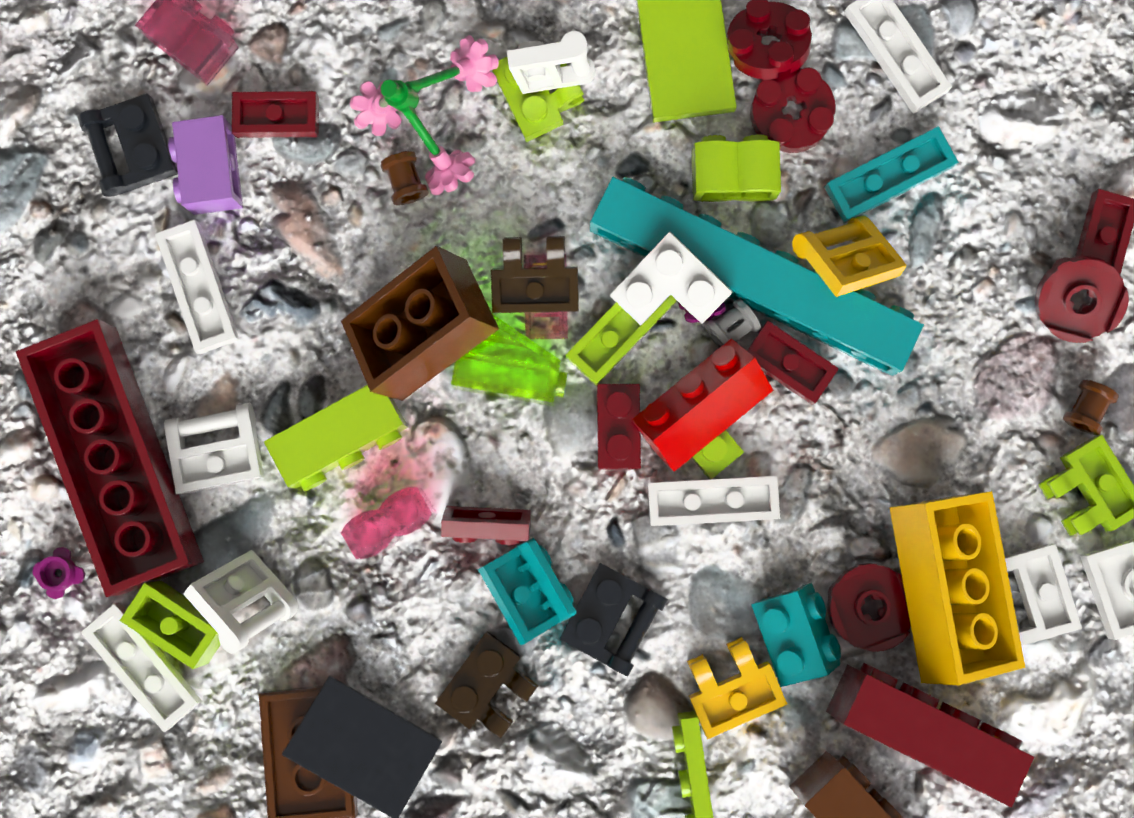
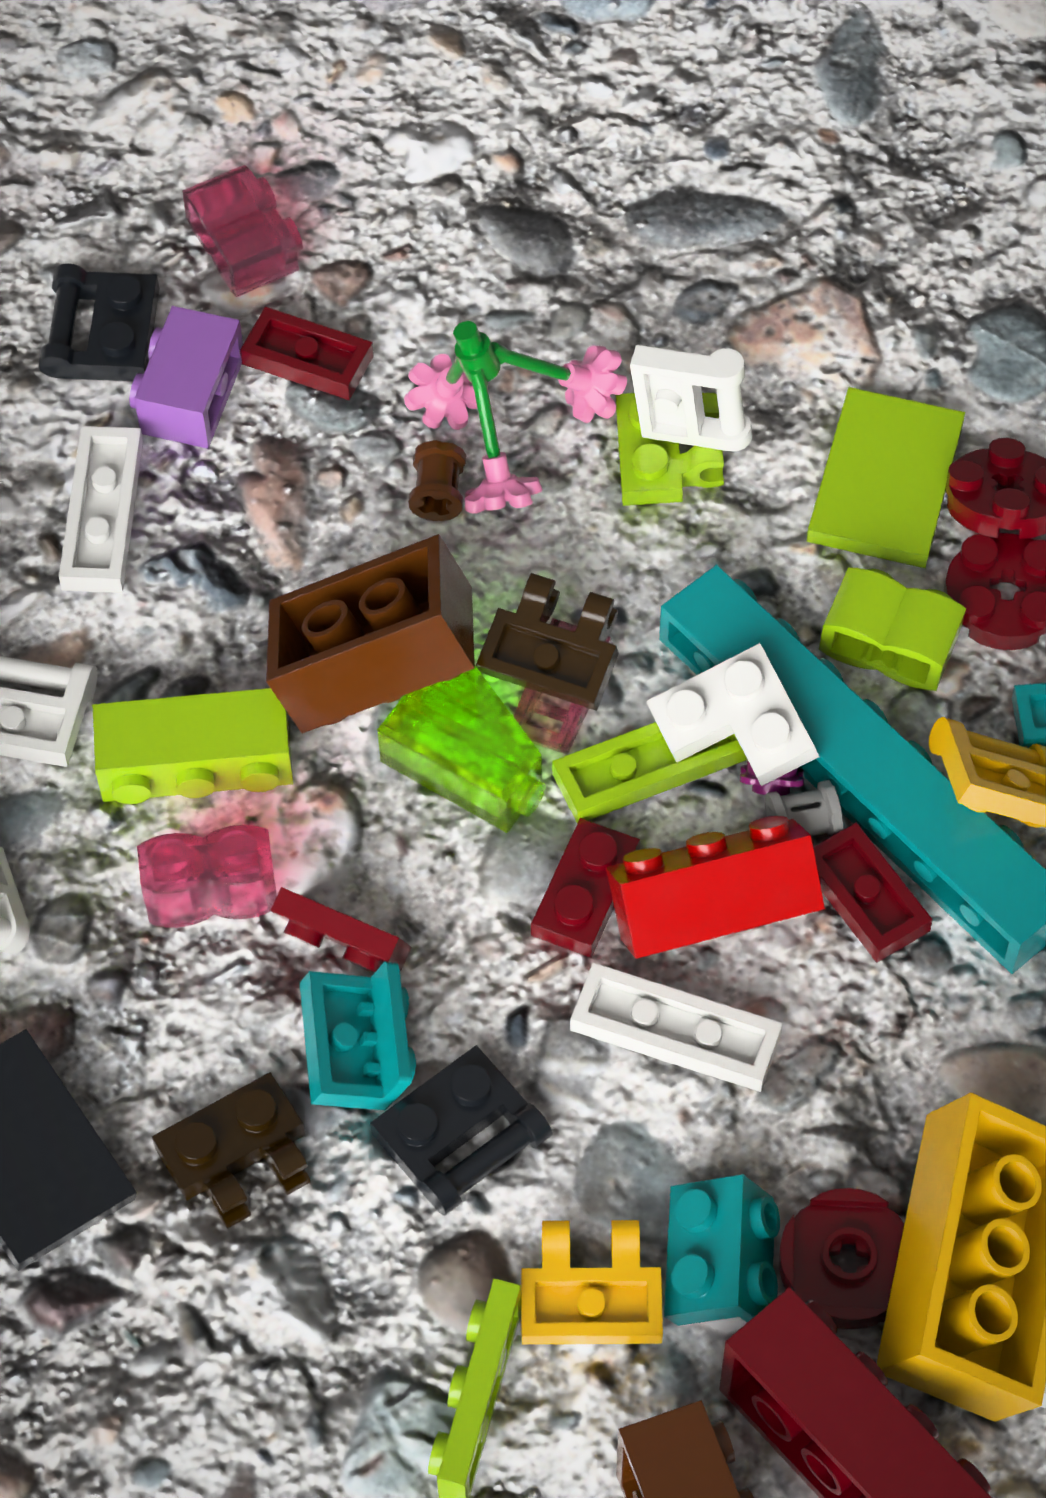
camera: 20 degrees right, 25 degrees down
lime plate [692,430,744,480] -> none

